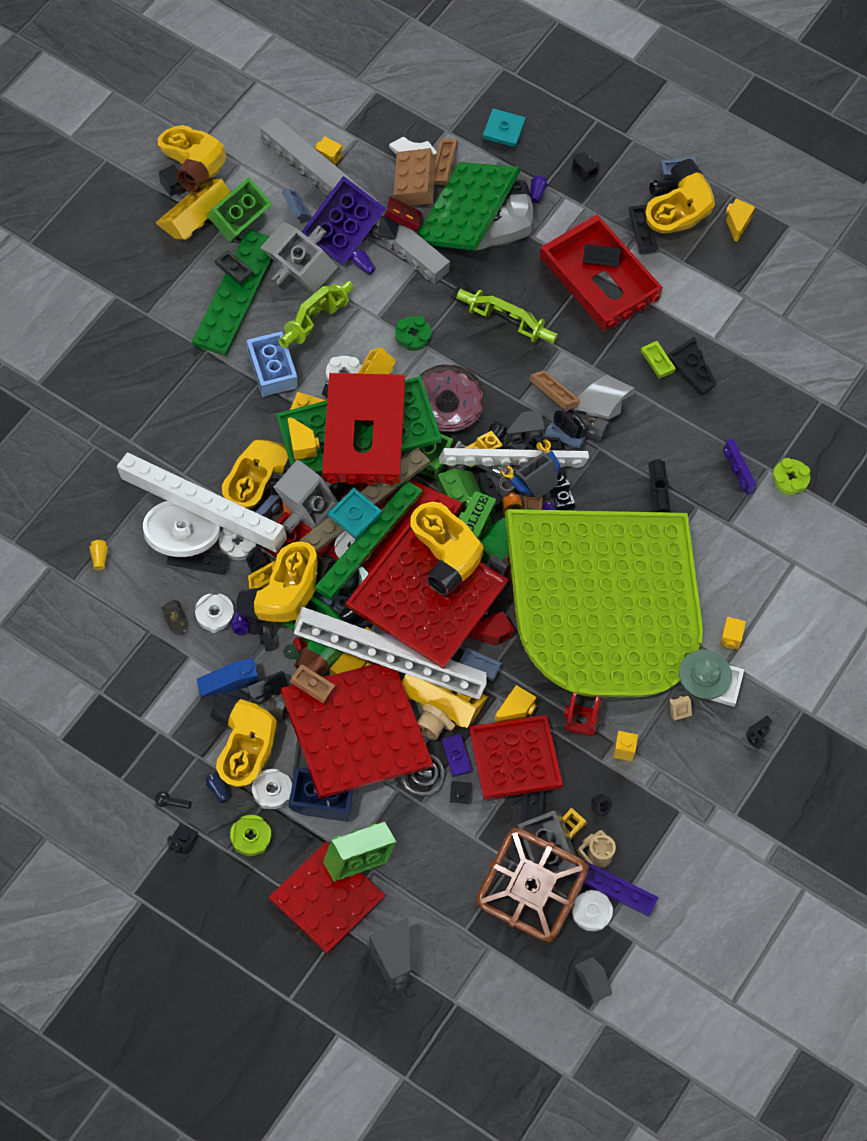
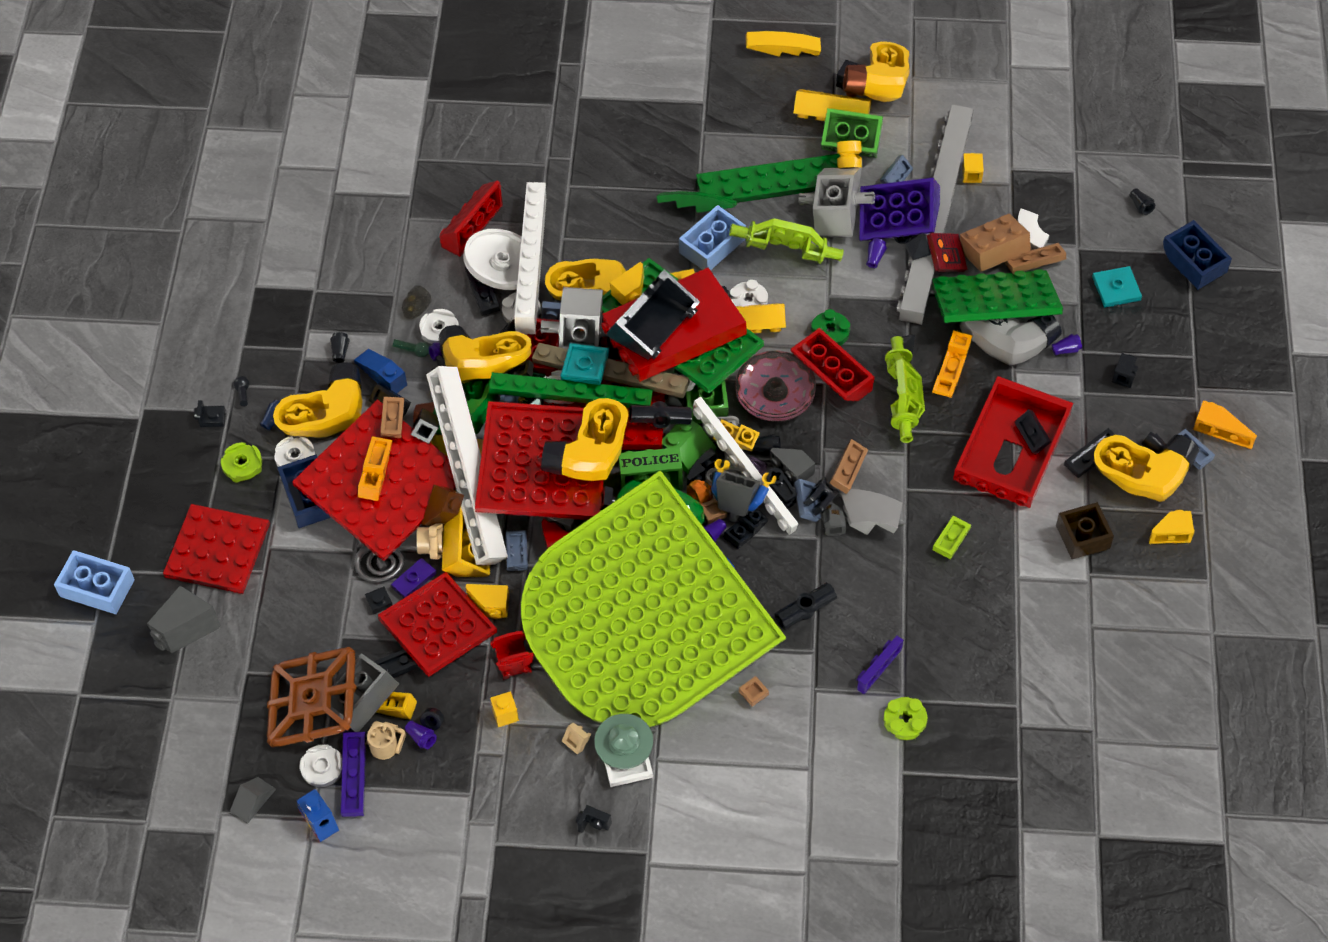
camera: 65 degrees right, 5 degrees down
yellow cone [89,540,108,570] -> none
pearl dark grey plate [215,250,253,285] -> none
bright green brick [323,822,396,882] -> none
black wing [667,336,716,396] -> none
yellow brick [720,617,746,650] -> none
none -> light blue brick [54,550,135,614]
none -> blue torso [297,789,339,842]
none -> black cone [330,332,350,363]
none -> light orange slope [358,437,392,501]
none -> clear green bar [392,339,429,357]
none -> dark purple cone [405,721,437,749]
none -> black brick [411,408,439,444]
none -> reddish brown slope [422,485,464,526]
none -> red slope [439,181,503,257]
none -> black windscreen [606,270,700,360]
none -> black piece [628,401,692,429]
none -> green slope [657,191,737,213]
none -> medium nougat plate [739,676,769,707]
none -> yellow slope [746,31,821,56]
none -> red slope [790,328,874,401]
none -> yellow wheel [837,141,862,168]
none -> light orange slope [932,330,972,398]
none -> dark brown brick [1056,502,1114,559]
none -> black cone [1129,188,1156,215]
none -> dark blue brick [1163,220,1232,289]
none -> light orange slope [1193,400,1257,449]

